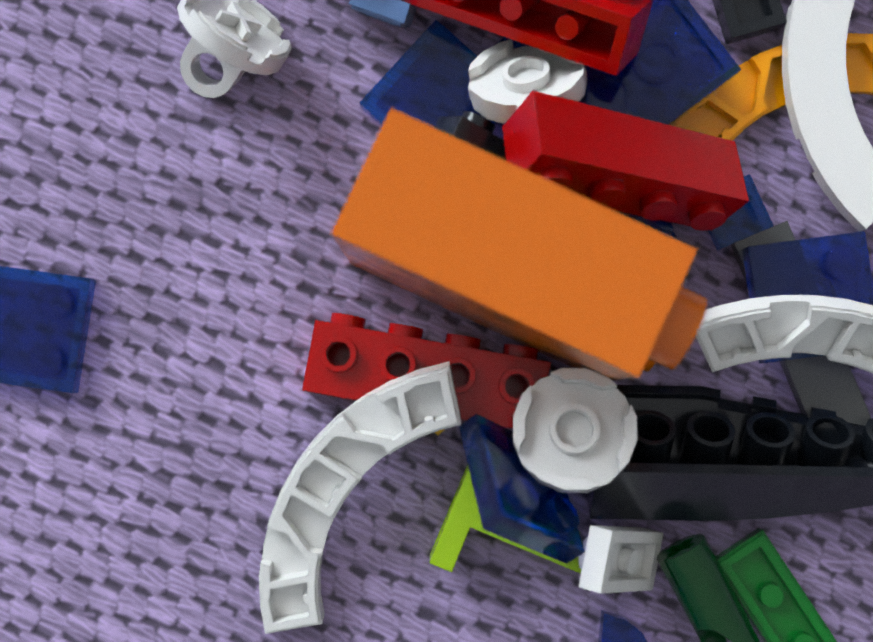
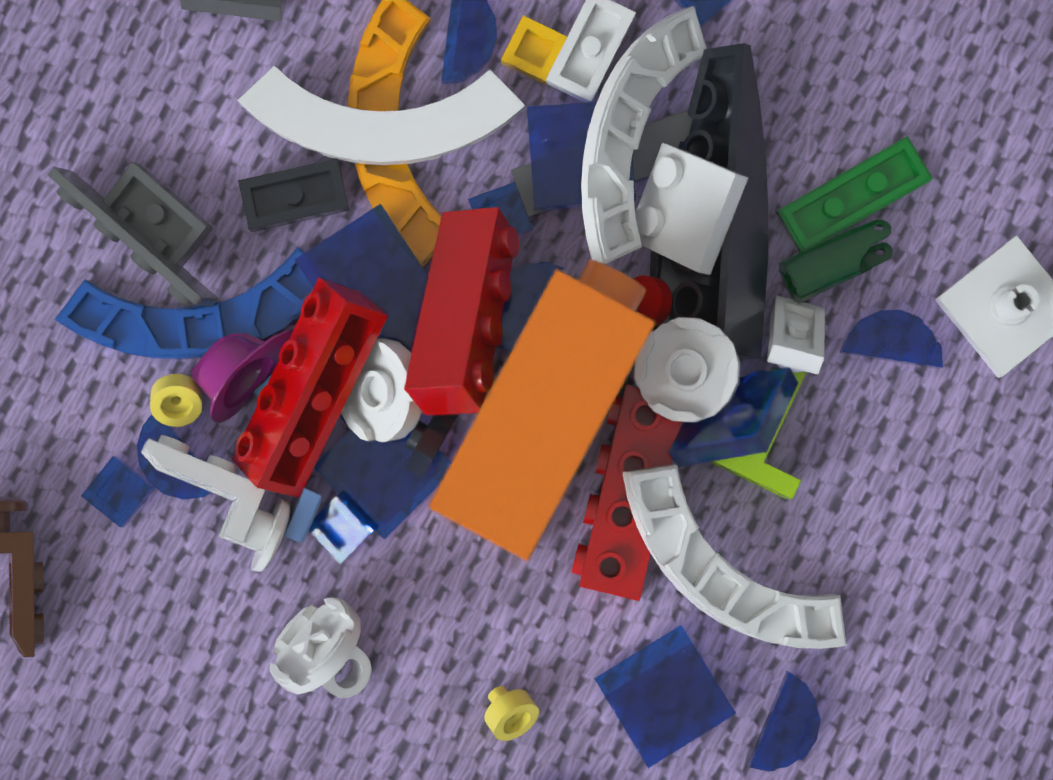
camera: 90 degrees left, 0 degrees up
none -> clear blue tile [309,490,379,564]
none -> light yellow tile [484,686,539,741]
none -> clear blue plate [594,625,736,768]
none -> red tile [633,275,672,327]
none -> white plate [635,143,748,275]
none -> clear blue plate [747,670,821,772]

